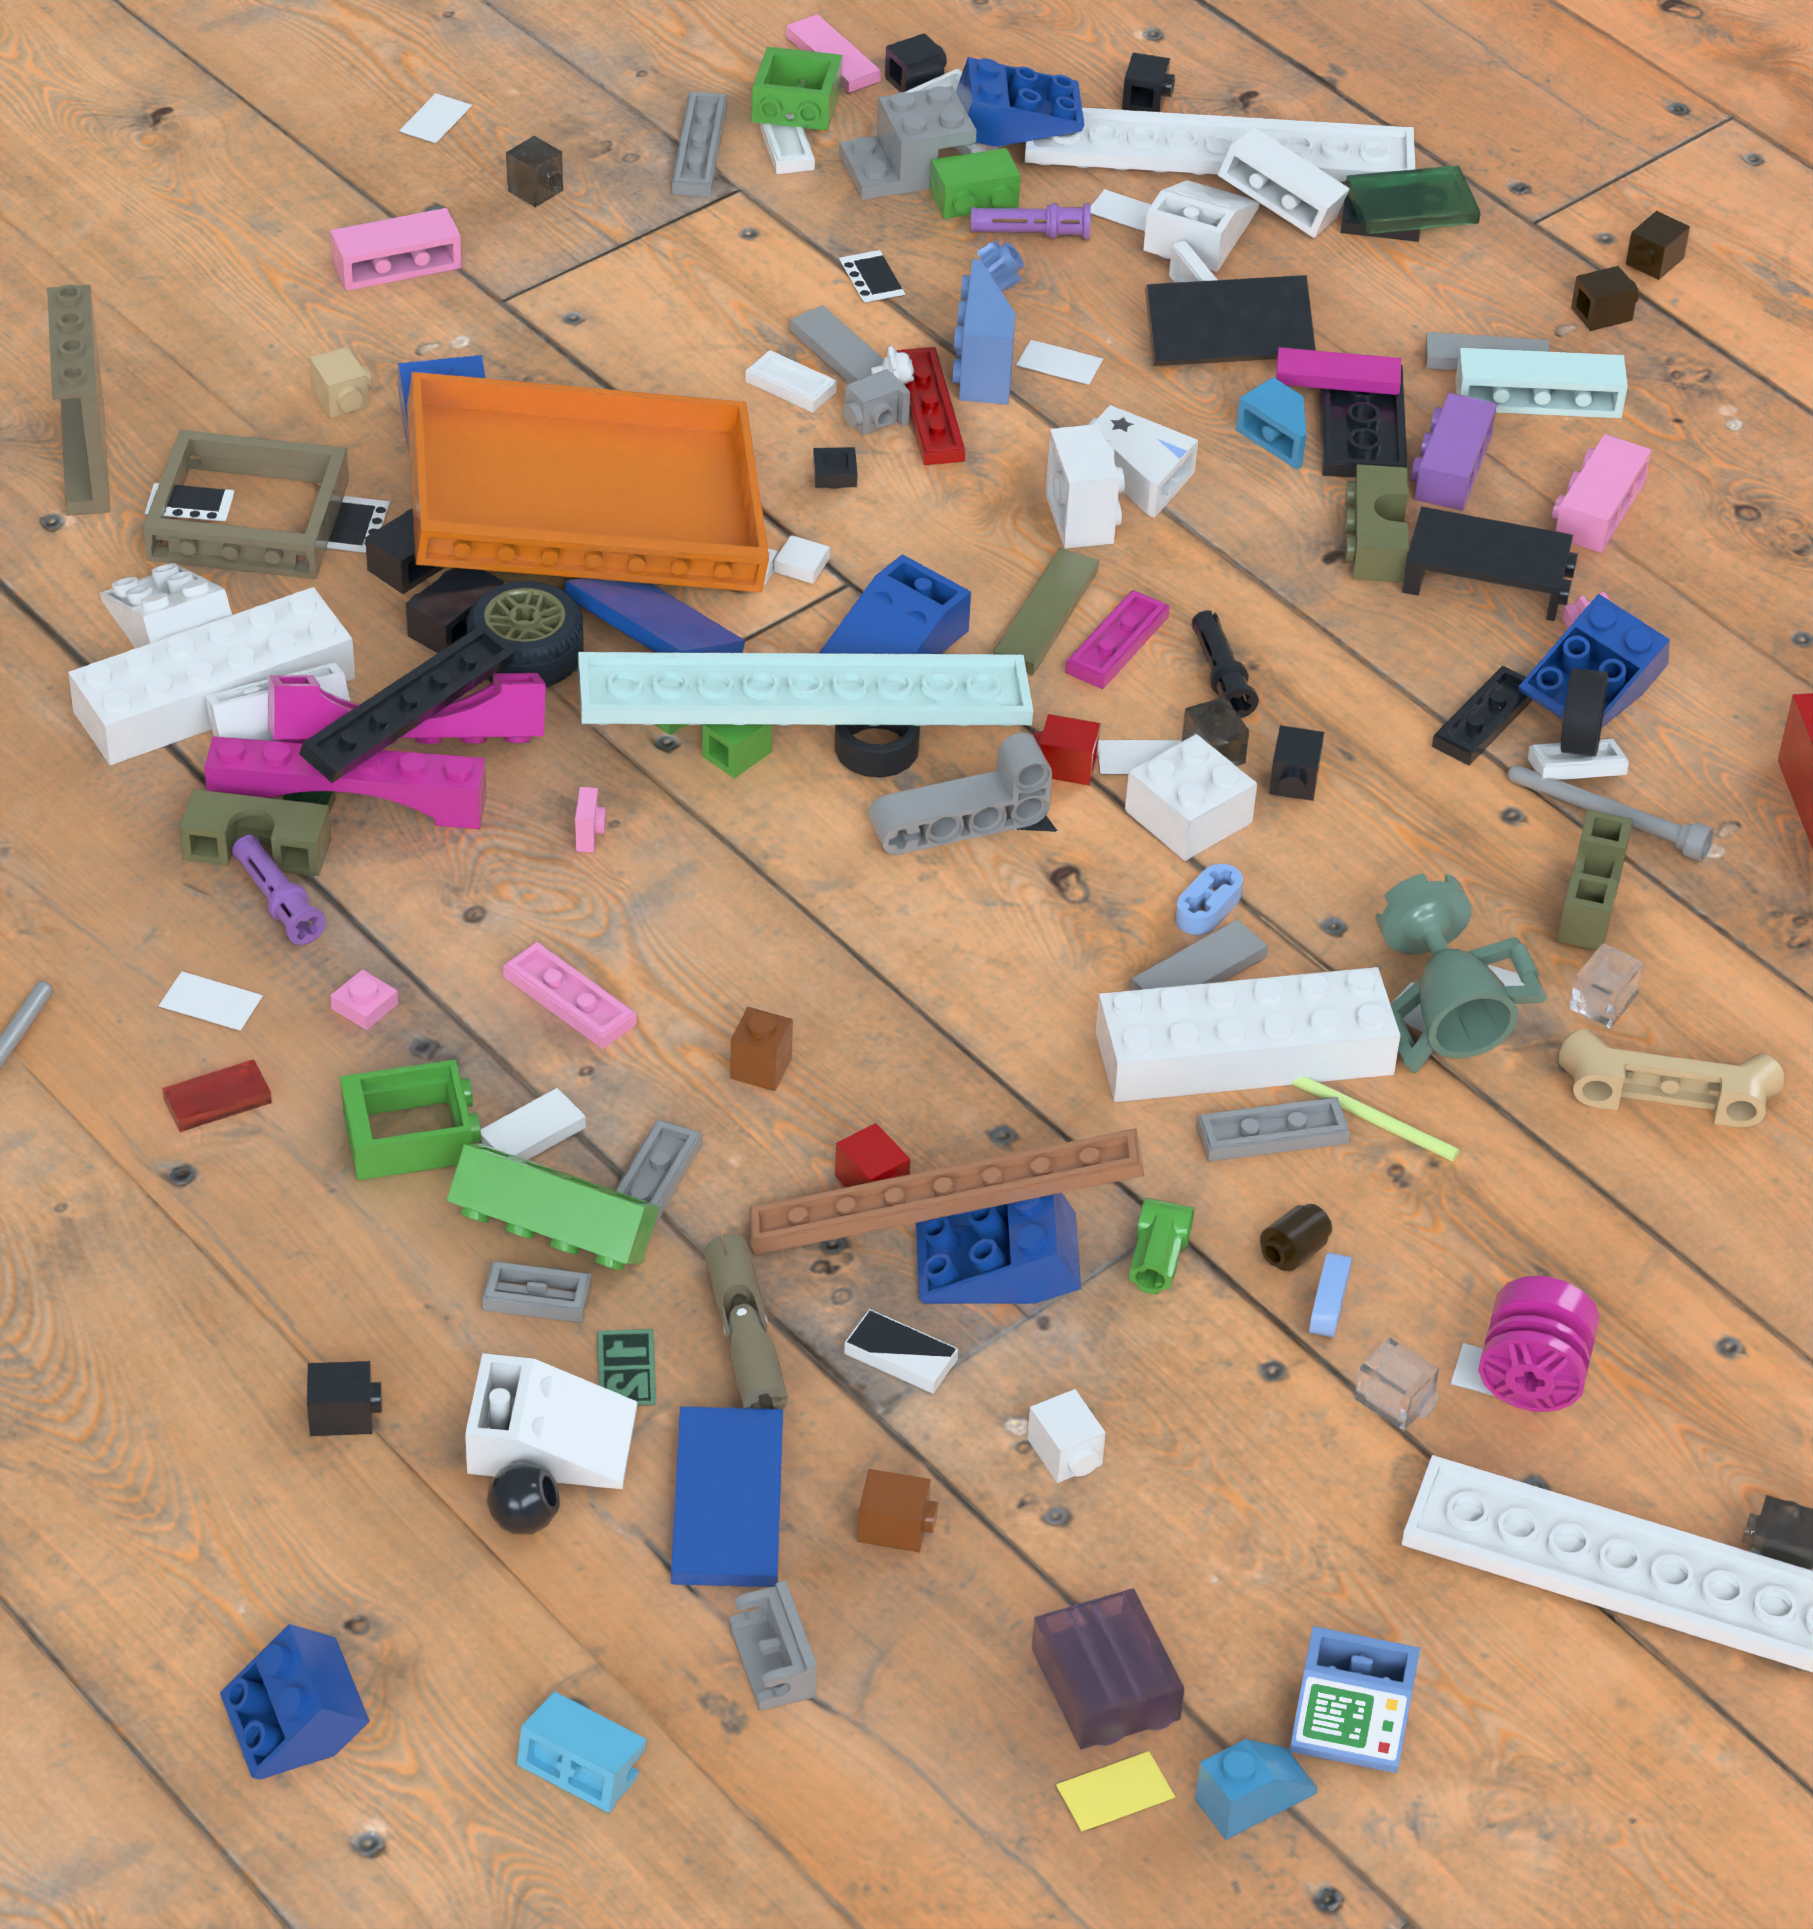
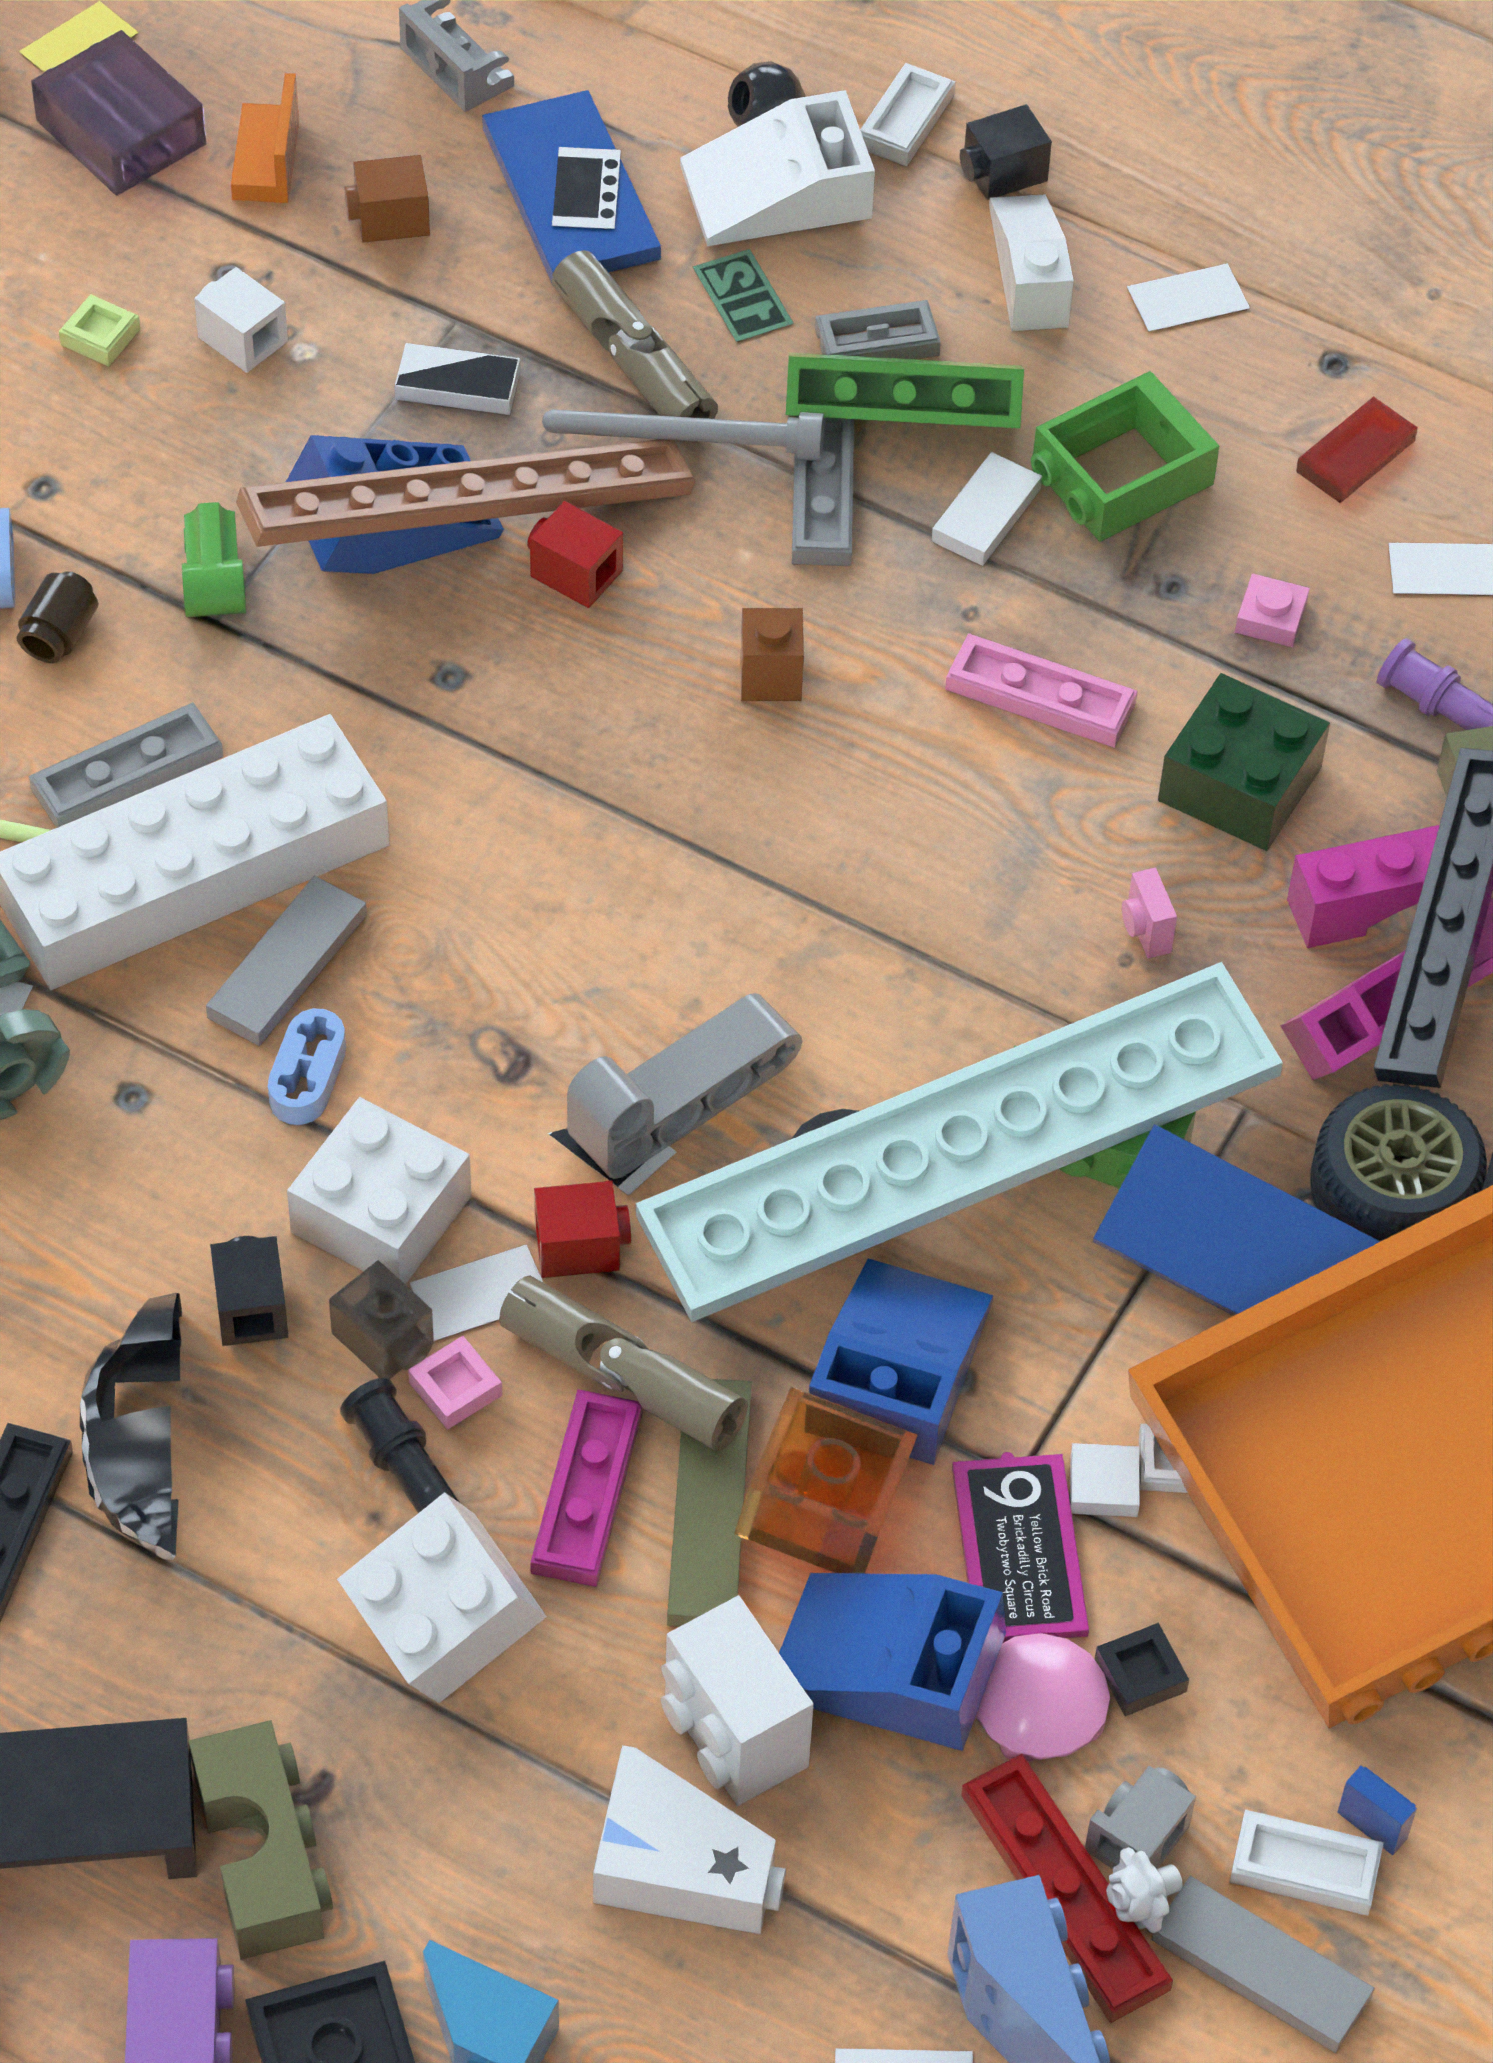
camera: 160 degrees right, 10 degrees up
none -> yellowish green tile [59,294,141,367]
none -> black animal [80,1293,182,1560]
none -> orange panel [231,73,299,203]
none -> white brick [337,1492,547,1703]
none -> bright pink plate [408,1336,502,1430]
none -> dark tan piece [499,1275,748,1451]
none -> light grey piece [542,409,825,461]
none -> black sticker [552,147,621,229]
none -> clear orange brick [734,1387,918,1573]
none -> blue slope [779,1573,1006,1751]
none -> white tile [860,63,956,166]
none -> piece [952,1452,1089,1643]
none -> bright pink dish [976,1633,1110,1763]
none -> white slope [989,194,1073,331]
none -> white sticker [1127,263,1250,331]
none -> dark green brick [1158,673,1330,851]
none -> blue tile [1337,1765,1417,1855]

